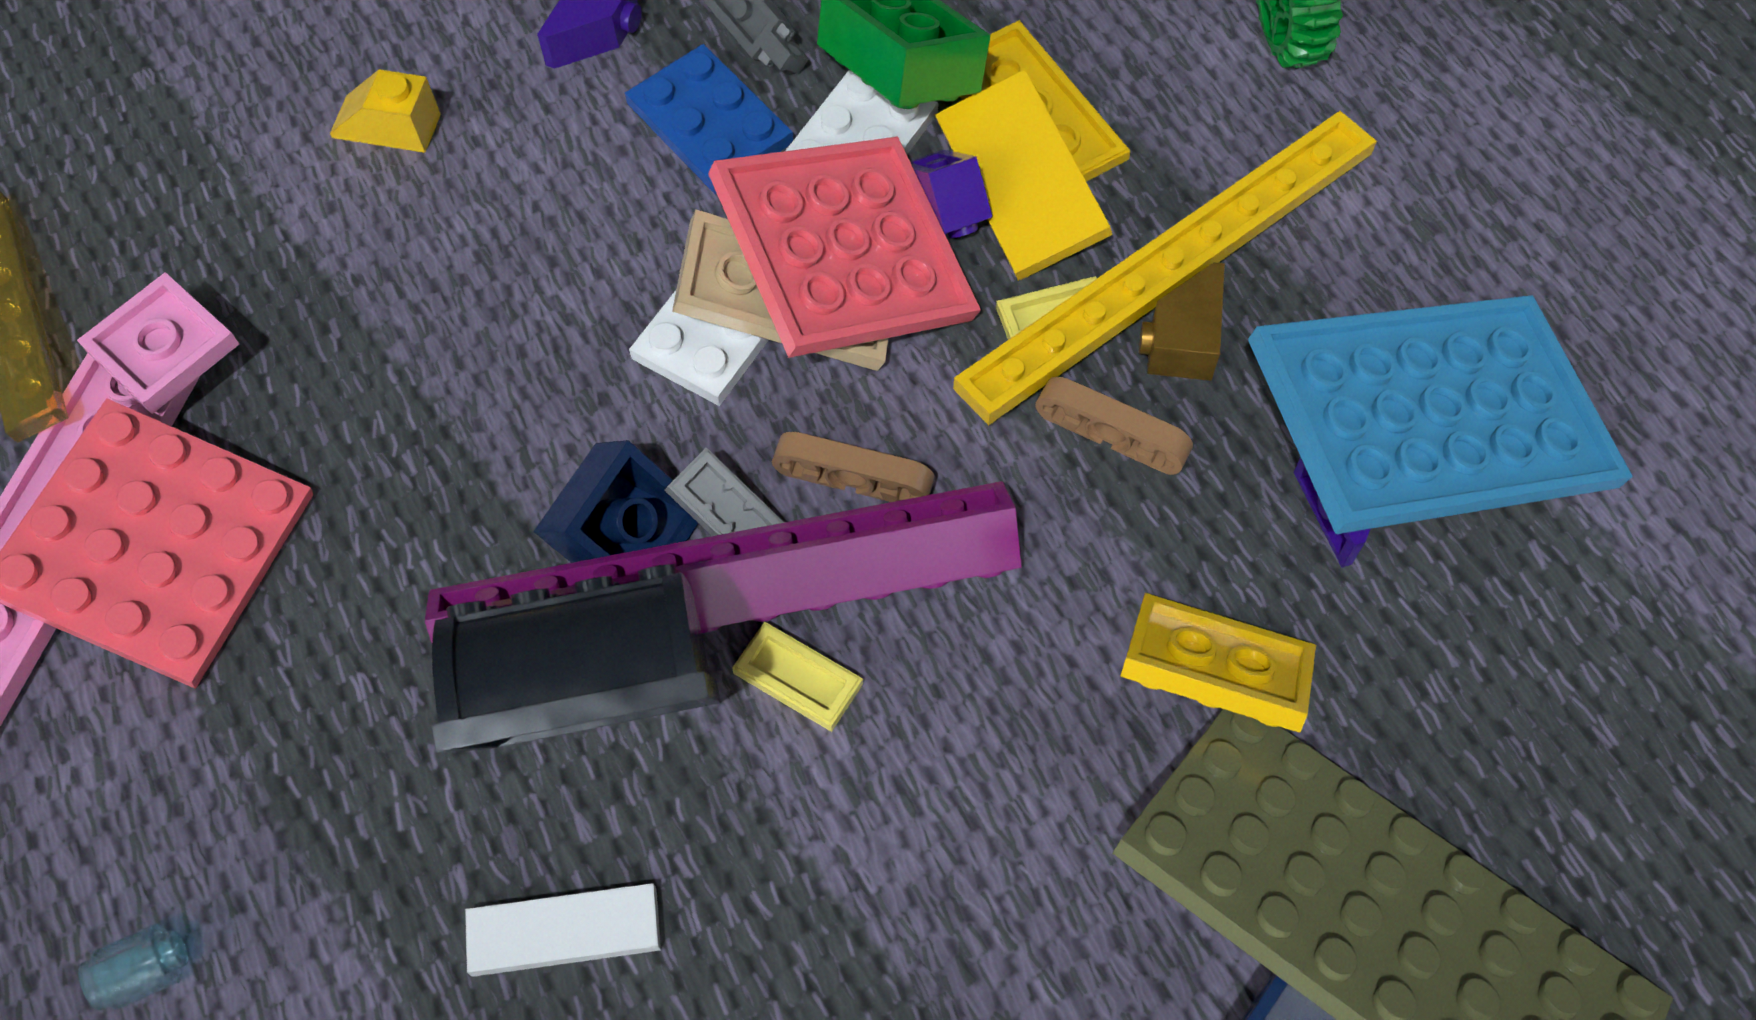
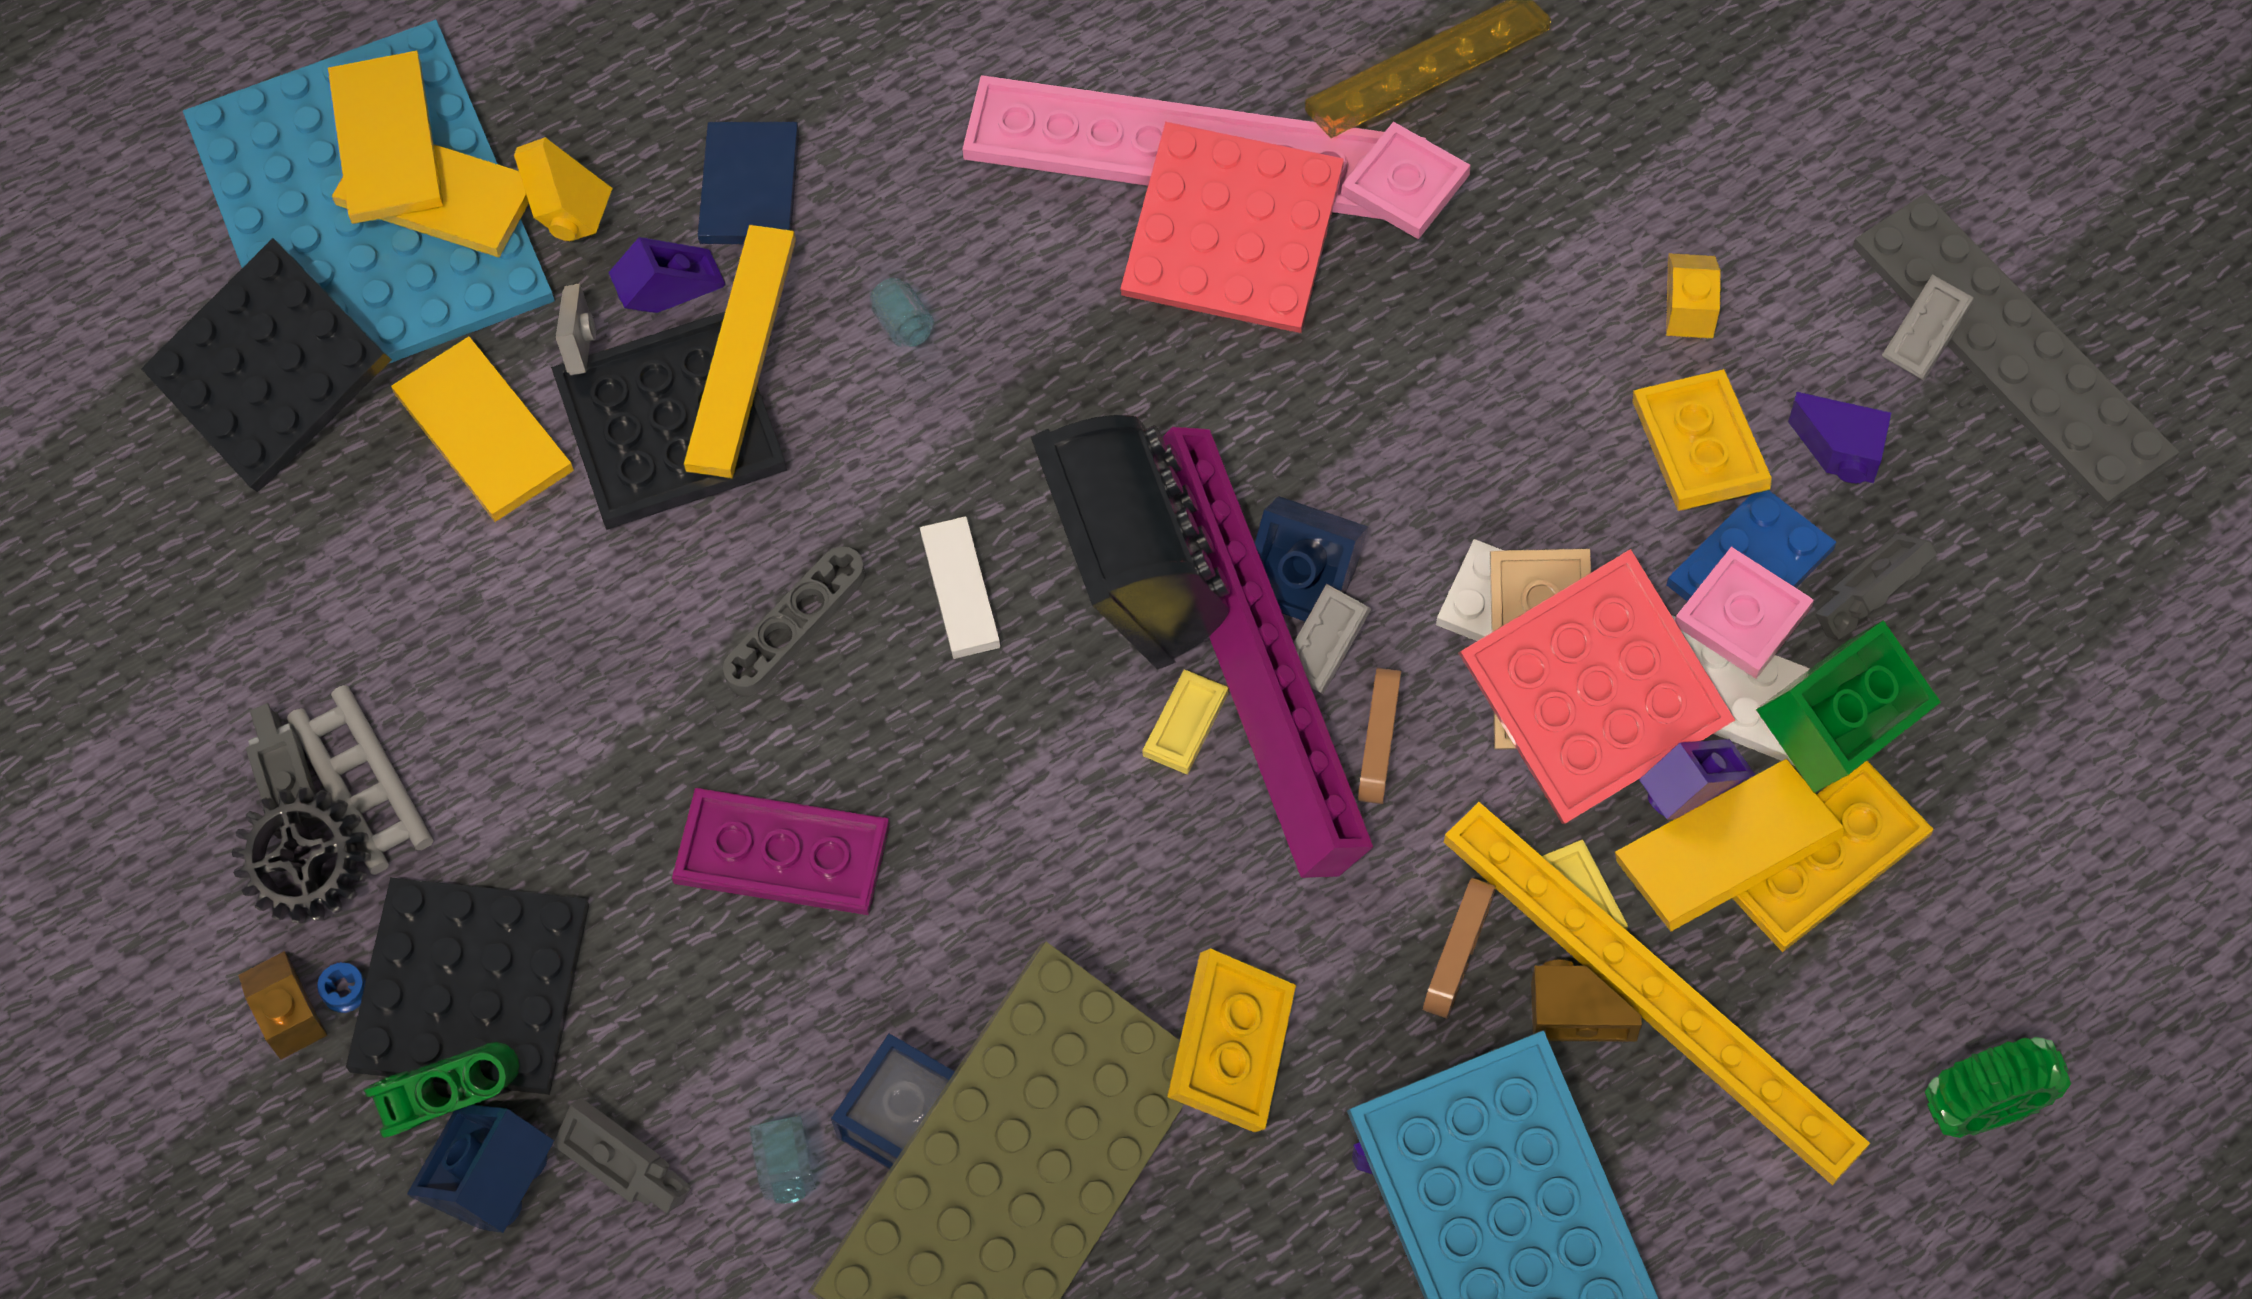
camera: 85 degrees right, 0 degrees up
none -> yellow plate [1633,369,1772,511]
none -> bright pink plate [1675,547,1814,679]

